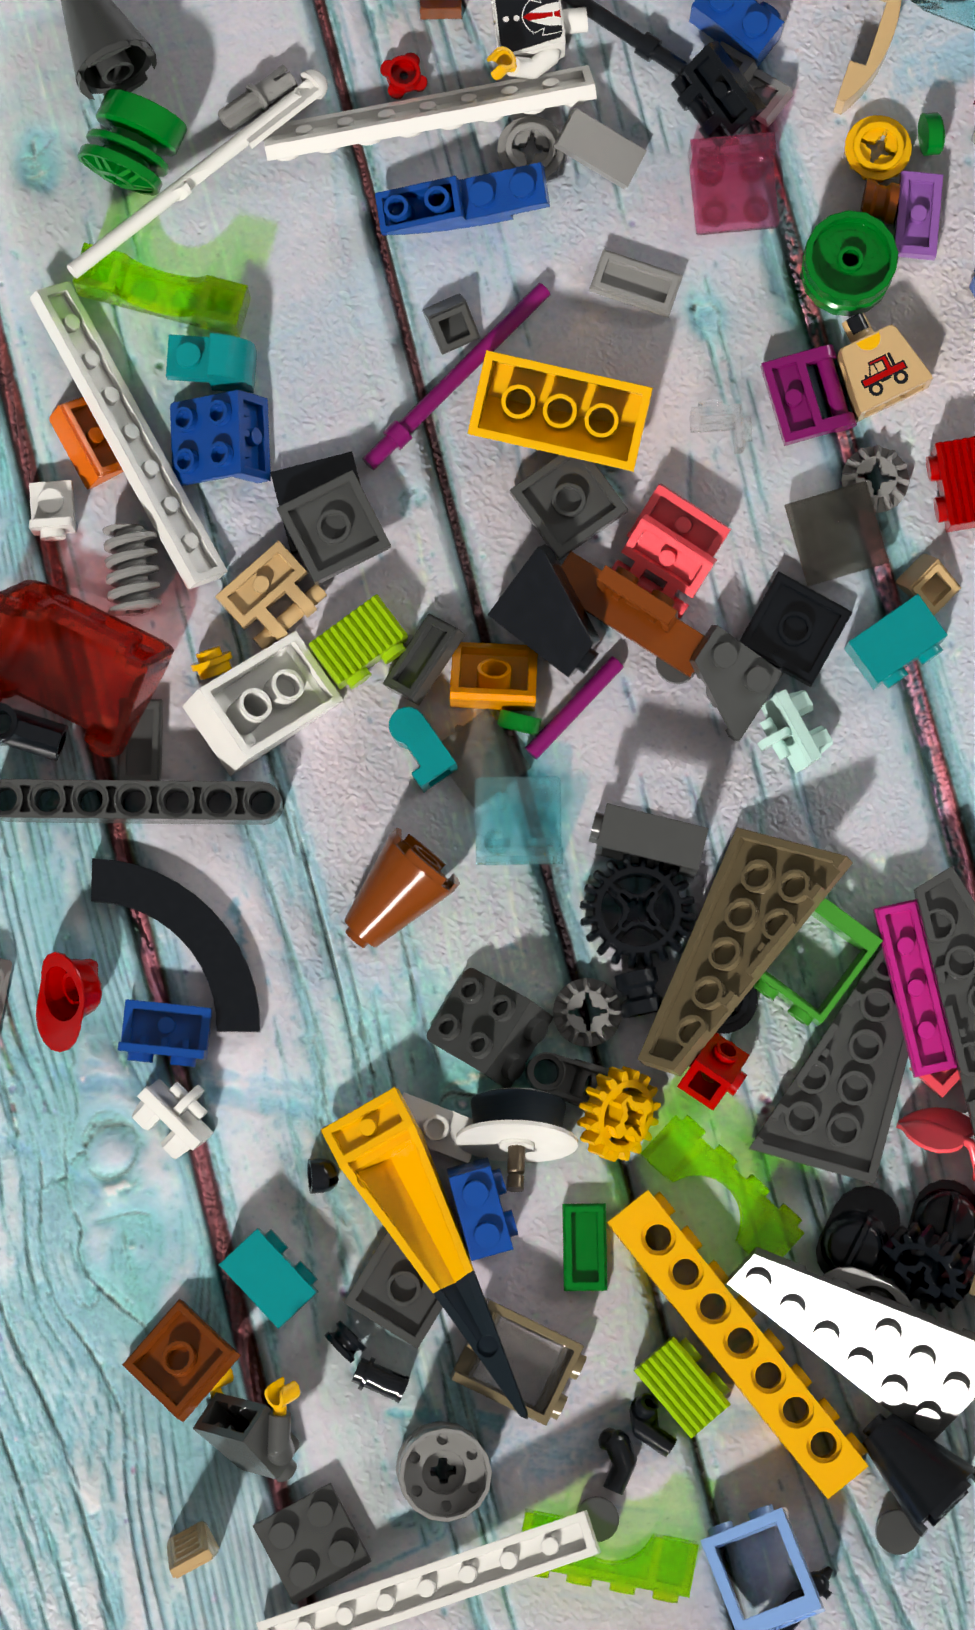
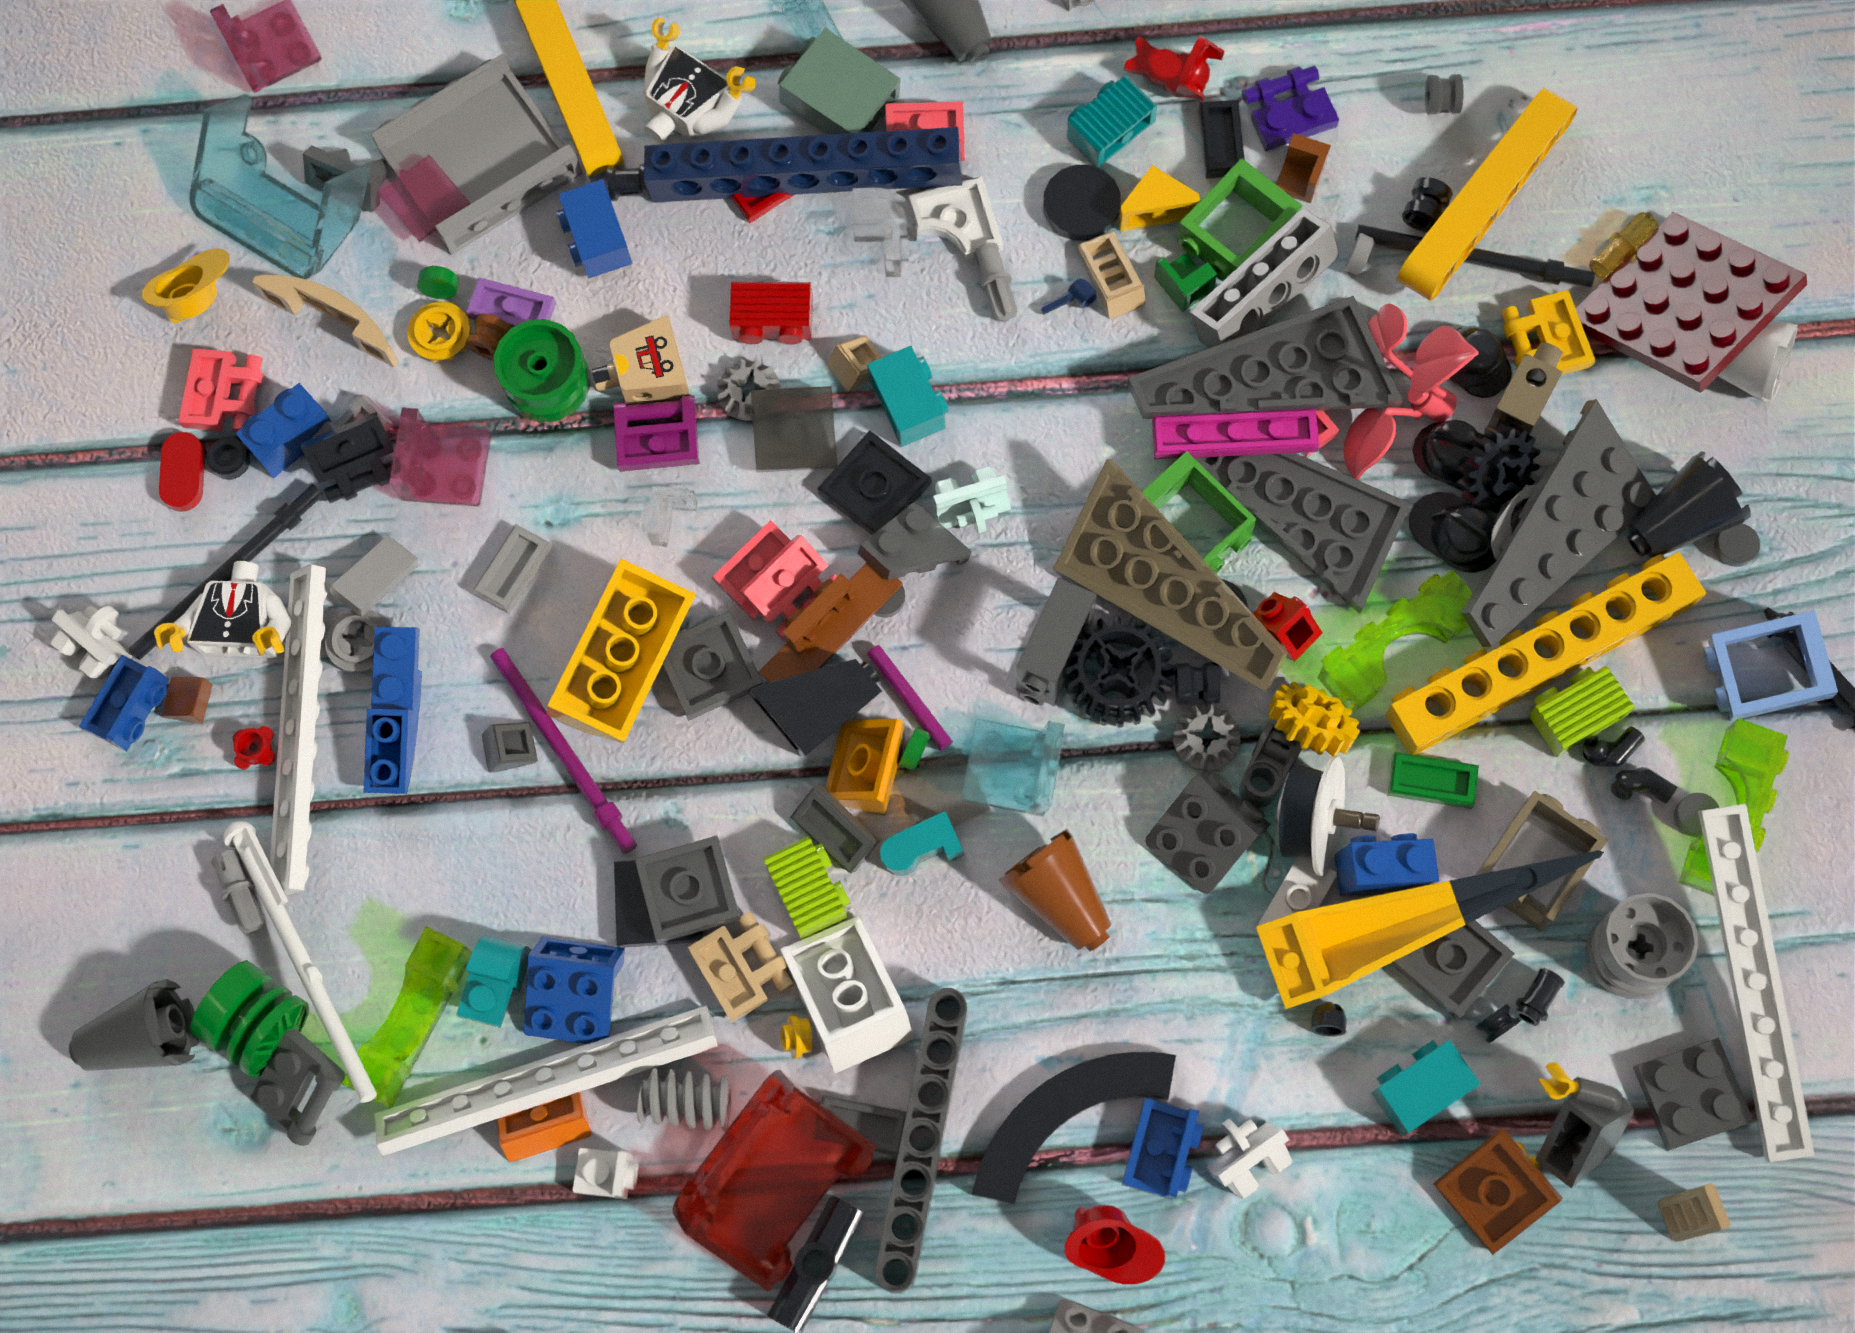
camera: 75 degrees left, 10 degrees down
none -> dark grey plate [251,1028,345,1146]

